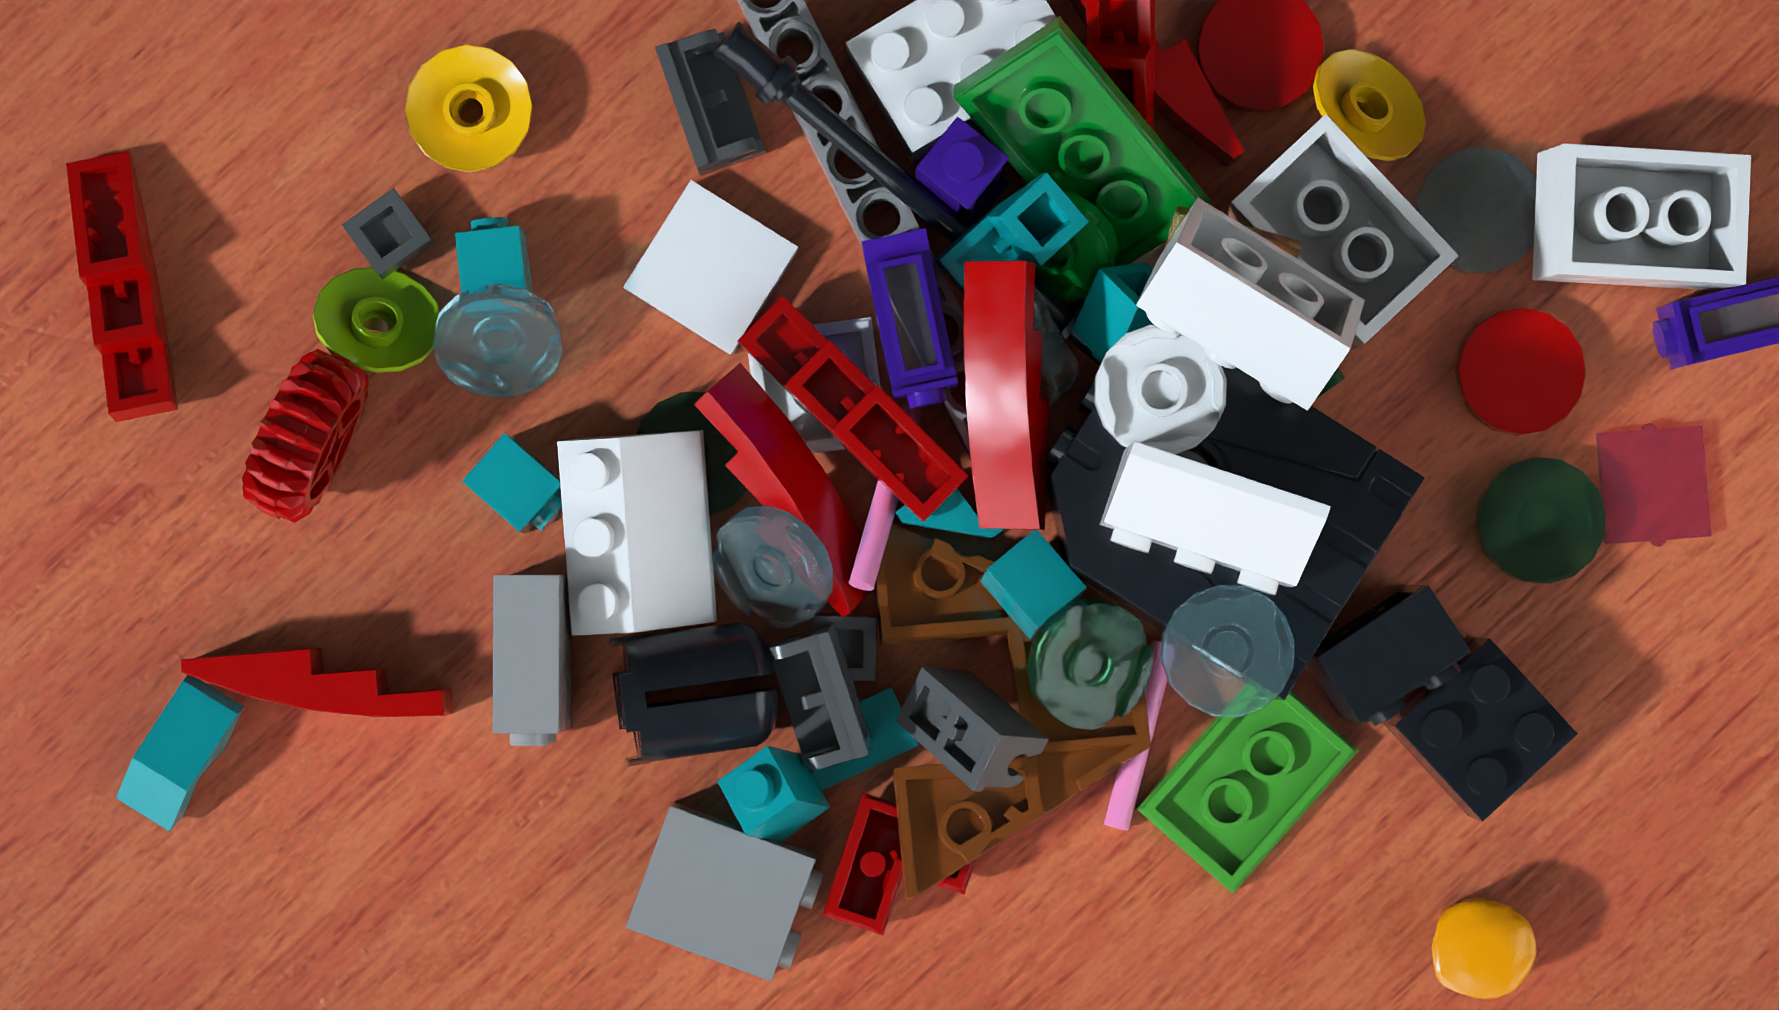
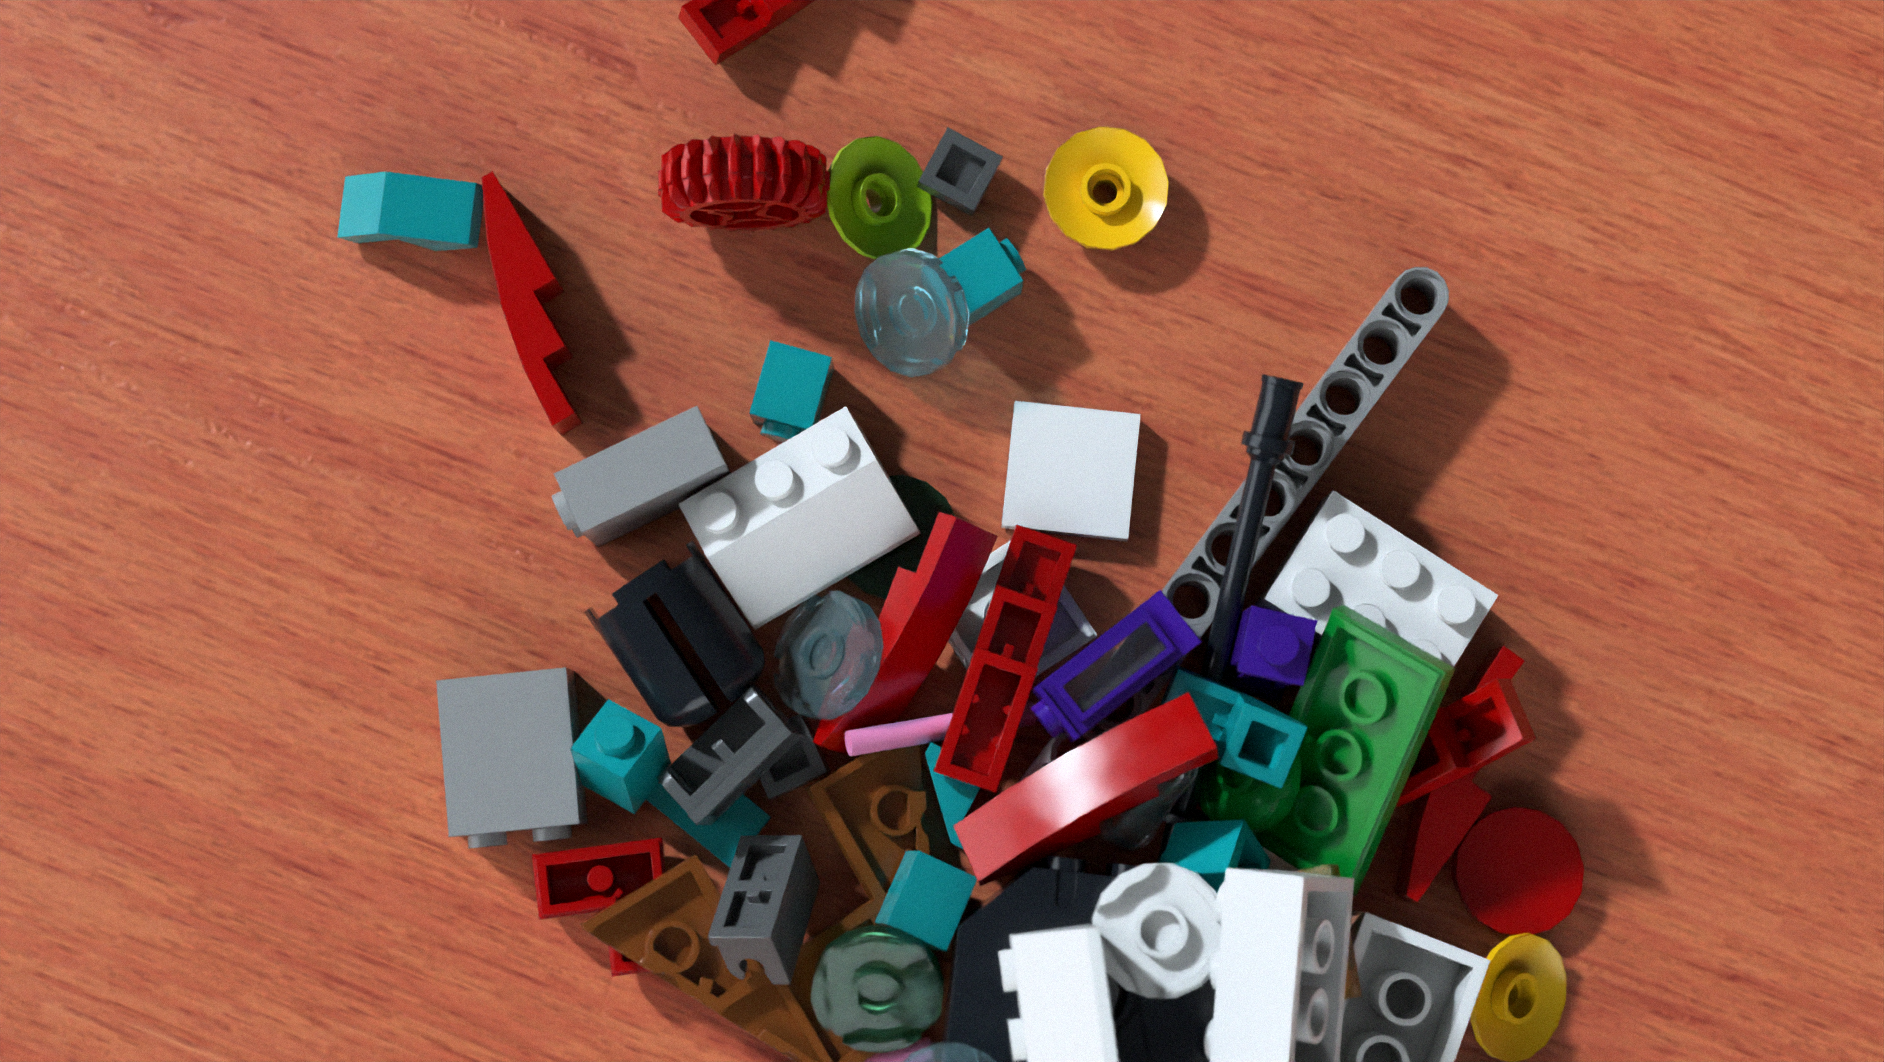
camera: 65 degrees right, 5 degrees down
dark grey hinge [655,29,766,176] -> none

